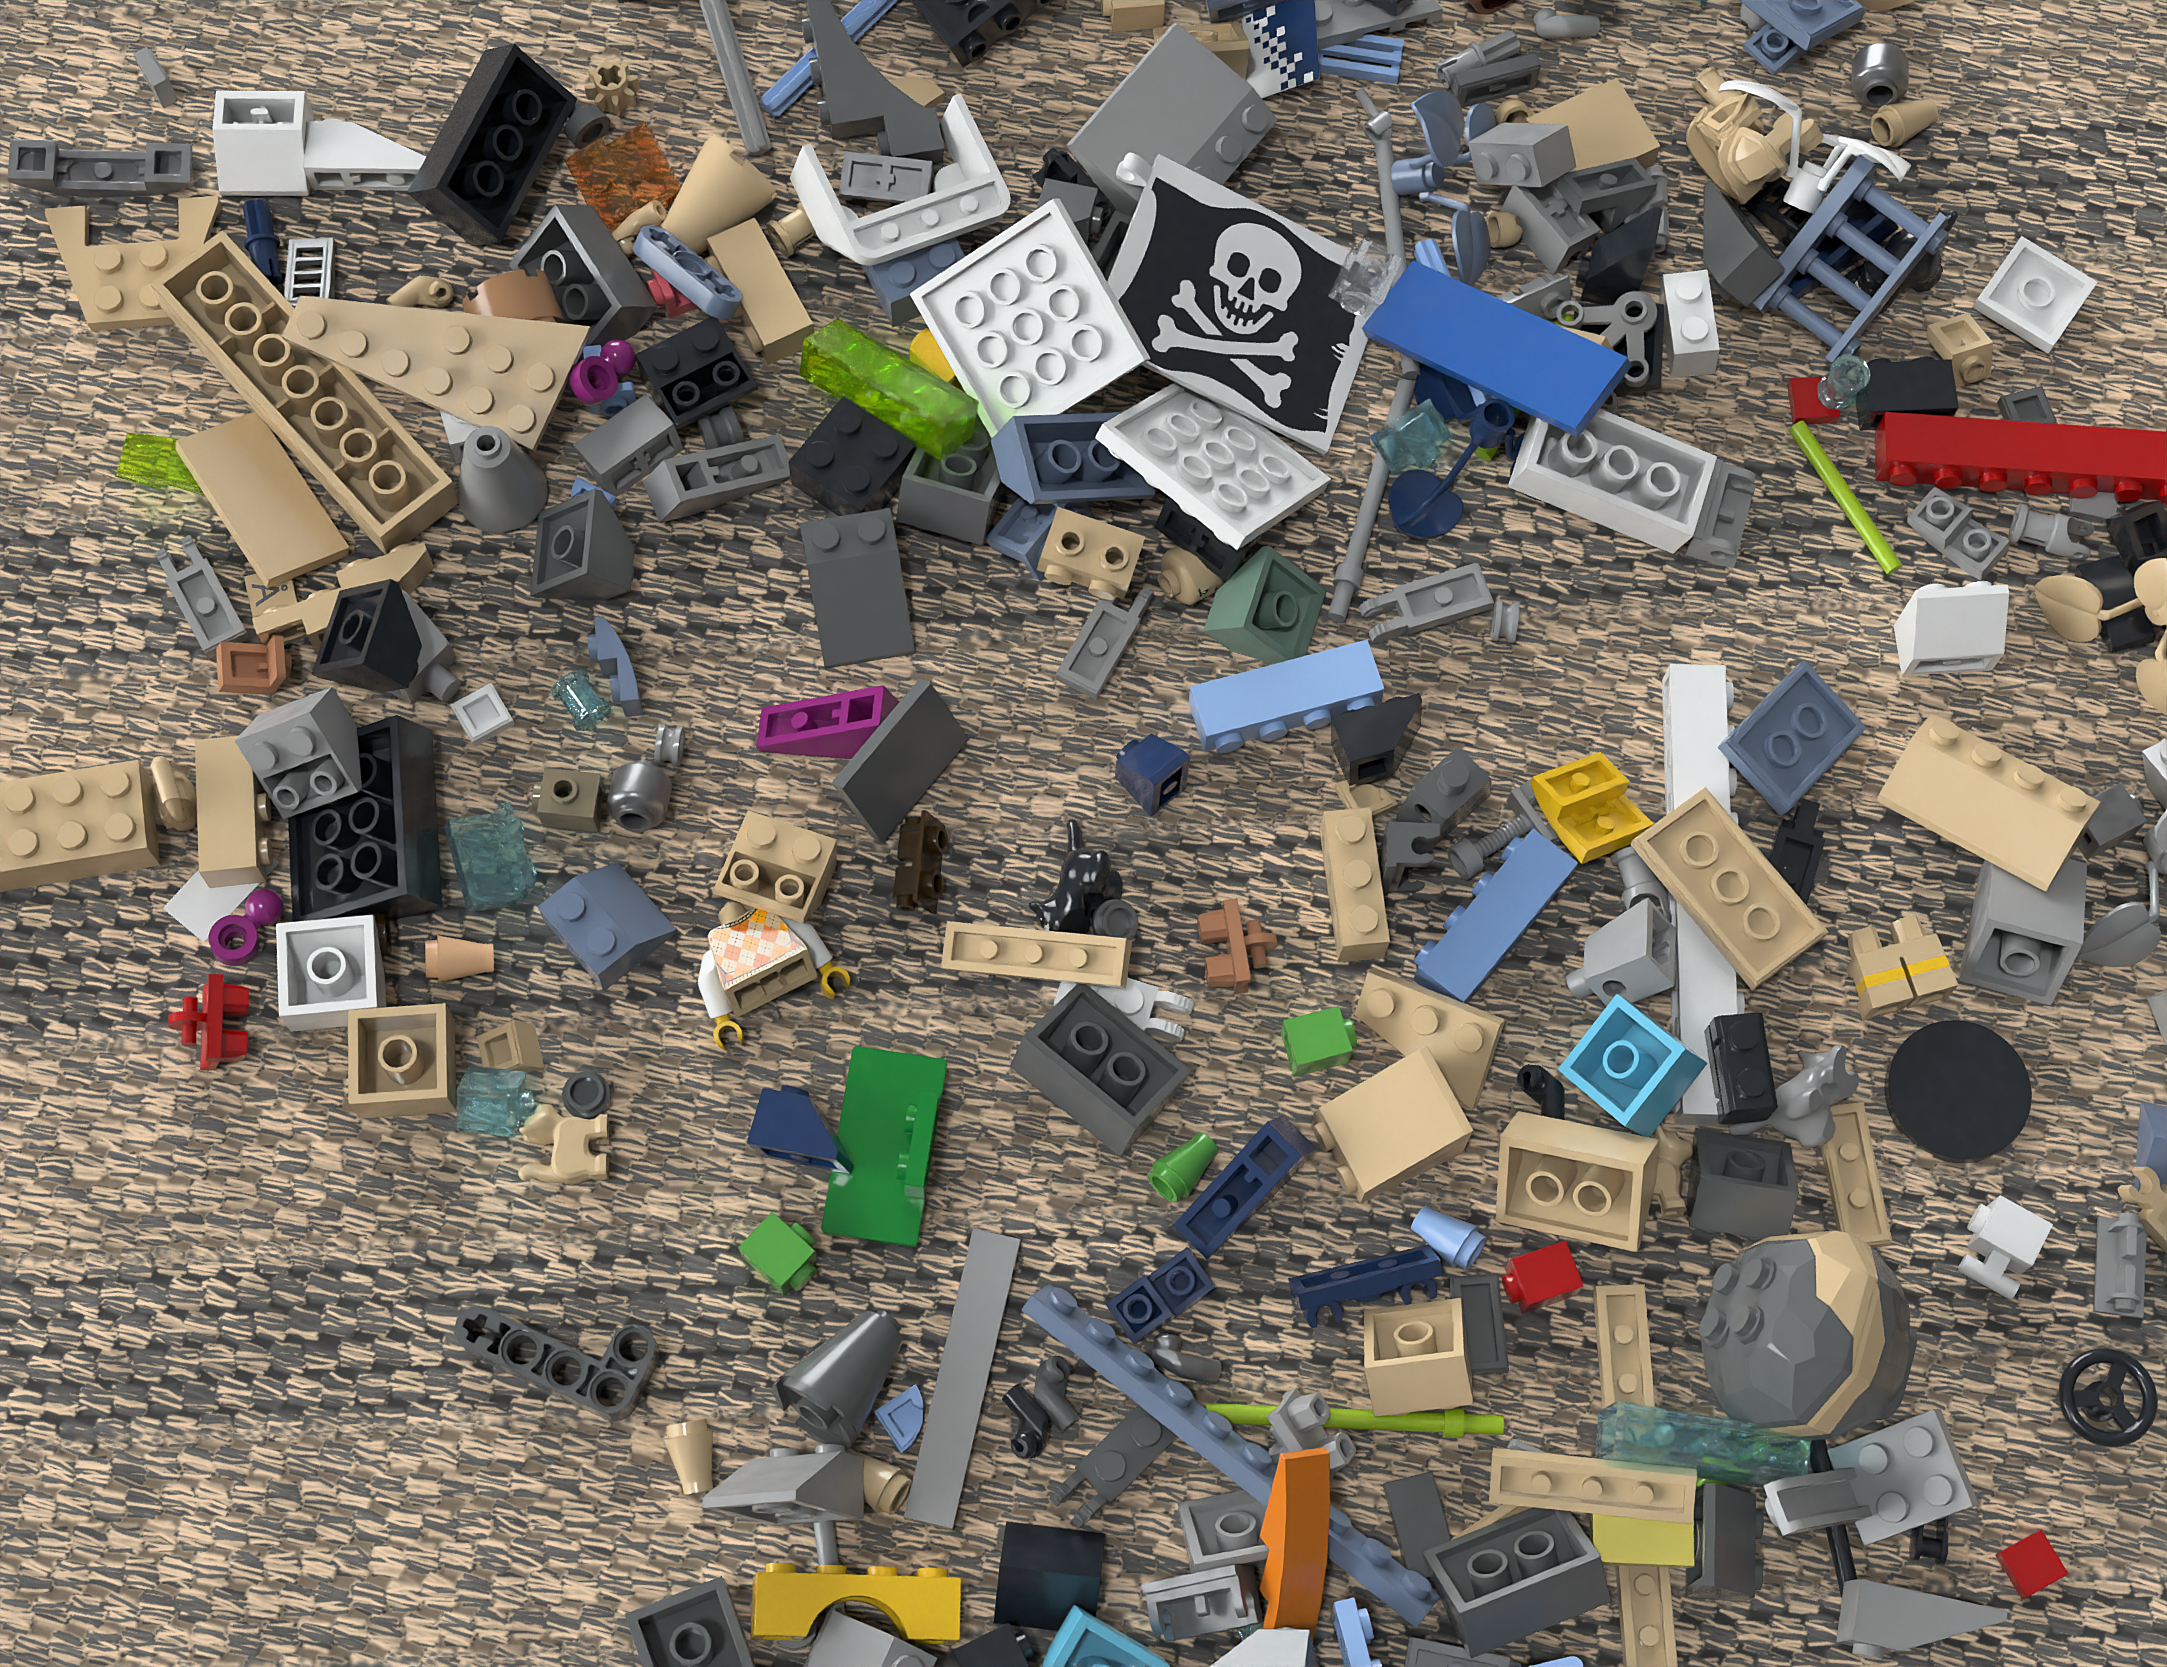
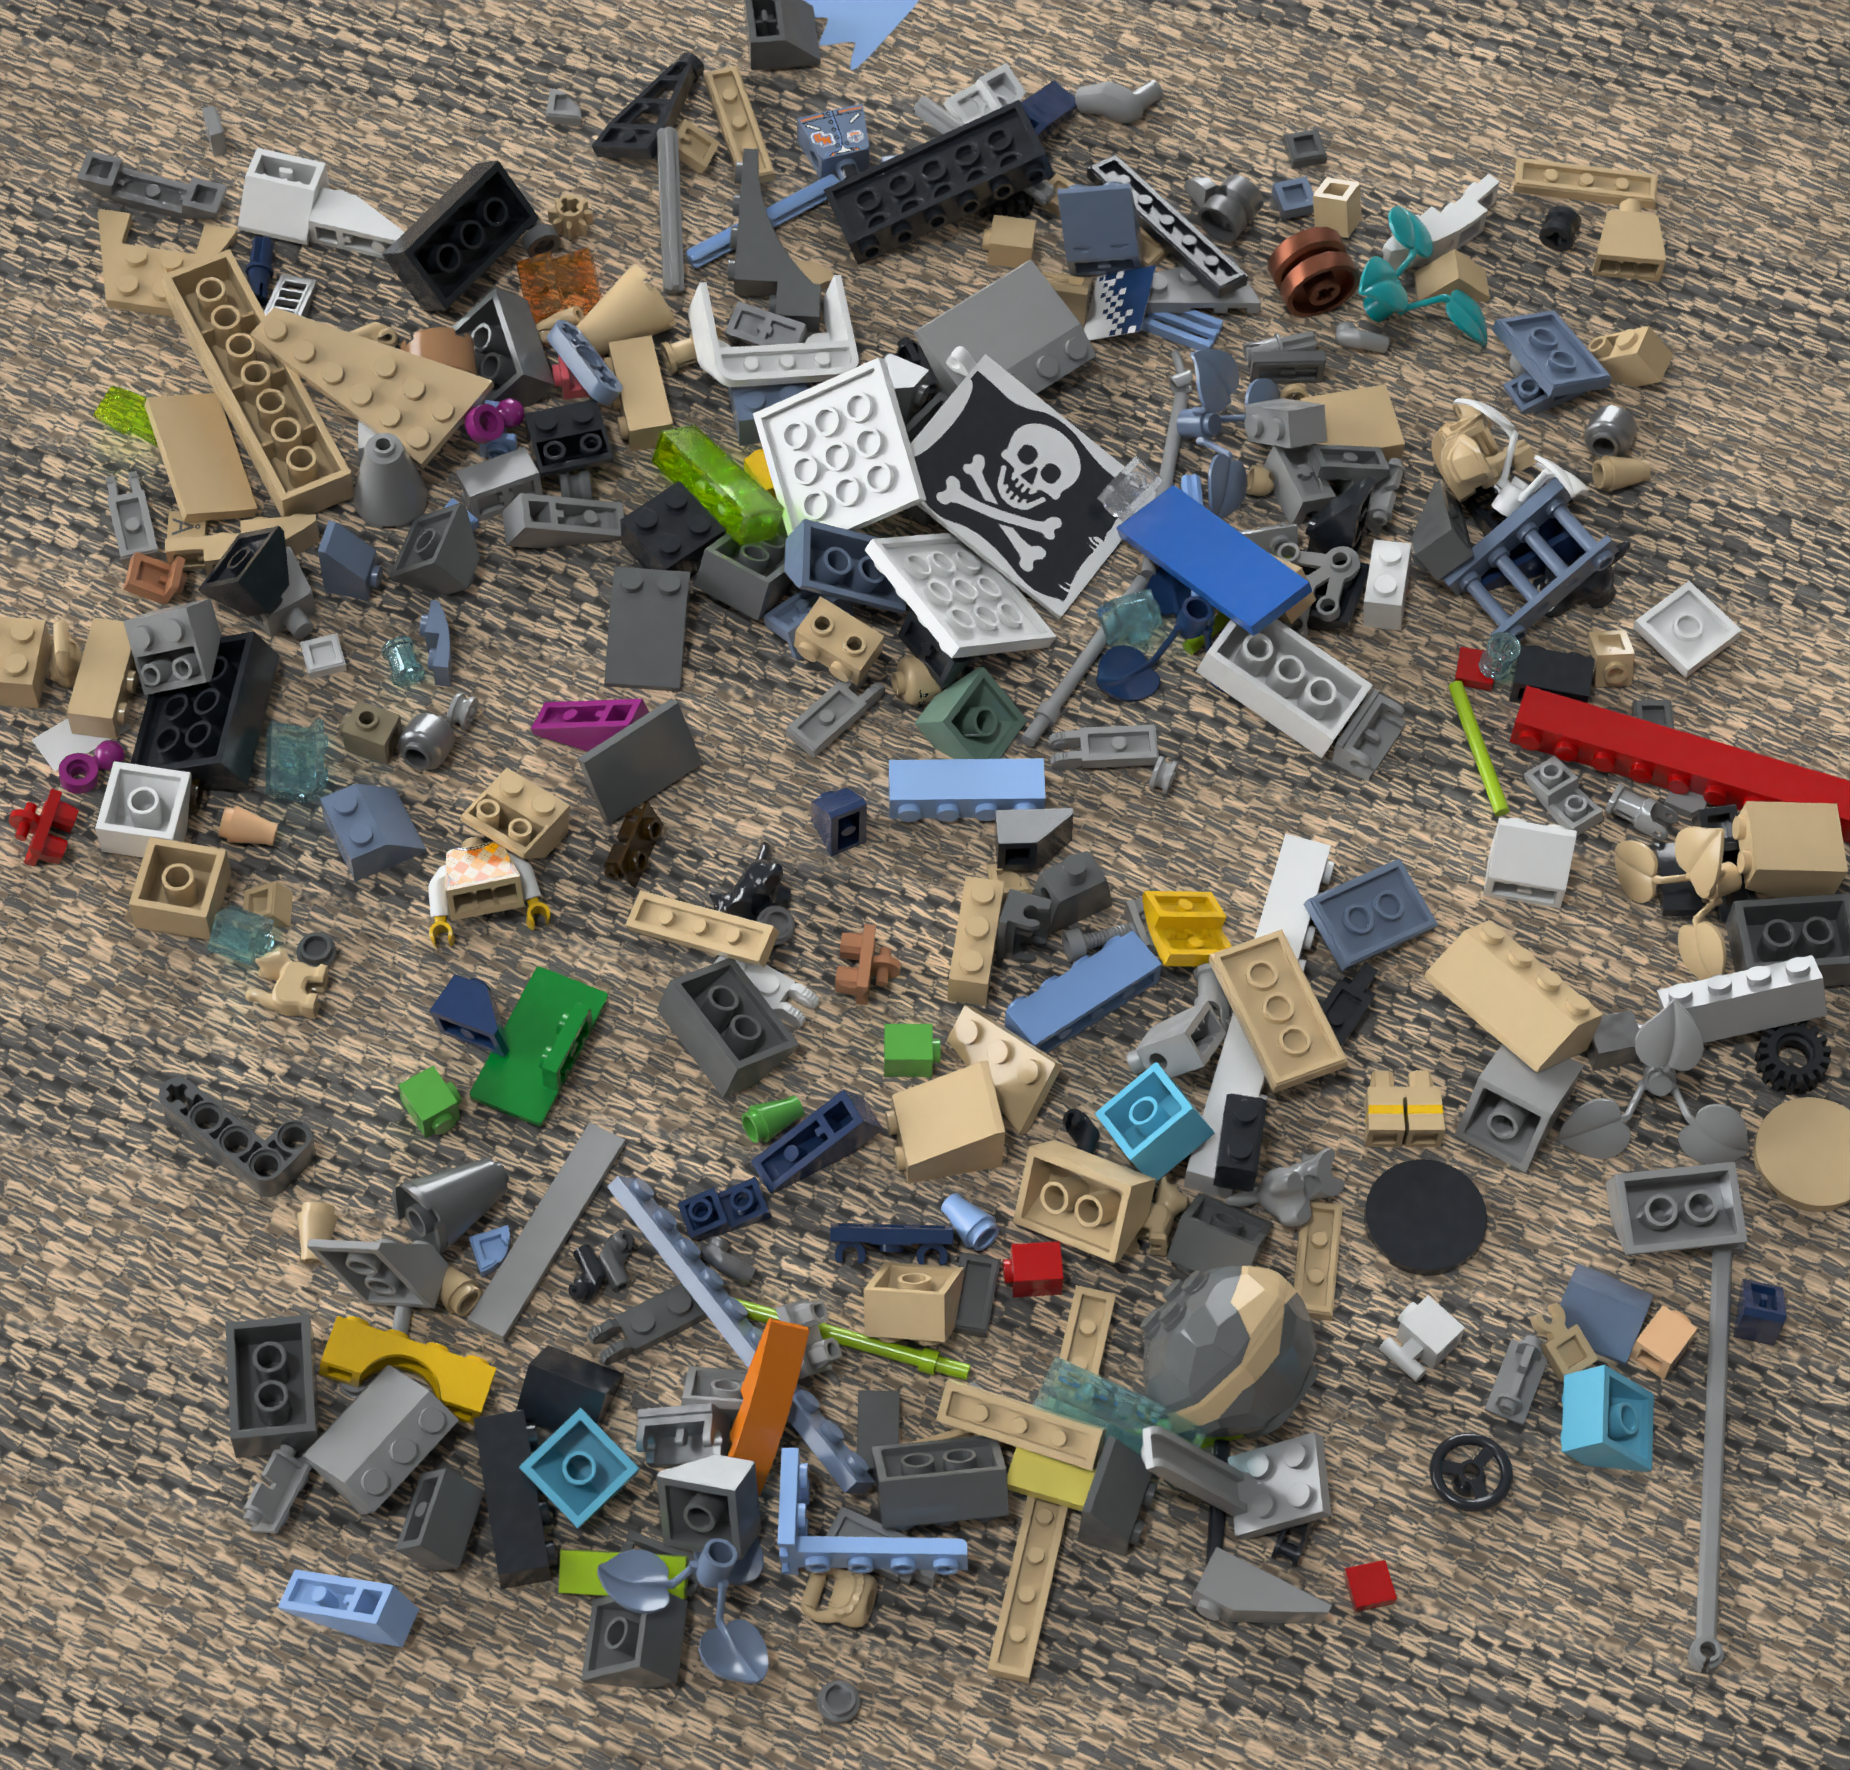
camera: 15 degrees right, 10 degrees down
none -> sand blue slope [318,520,383,601]

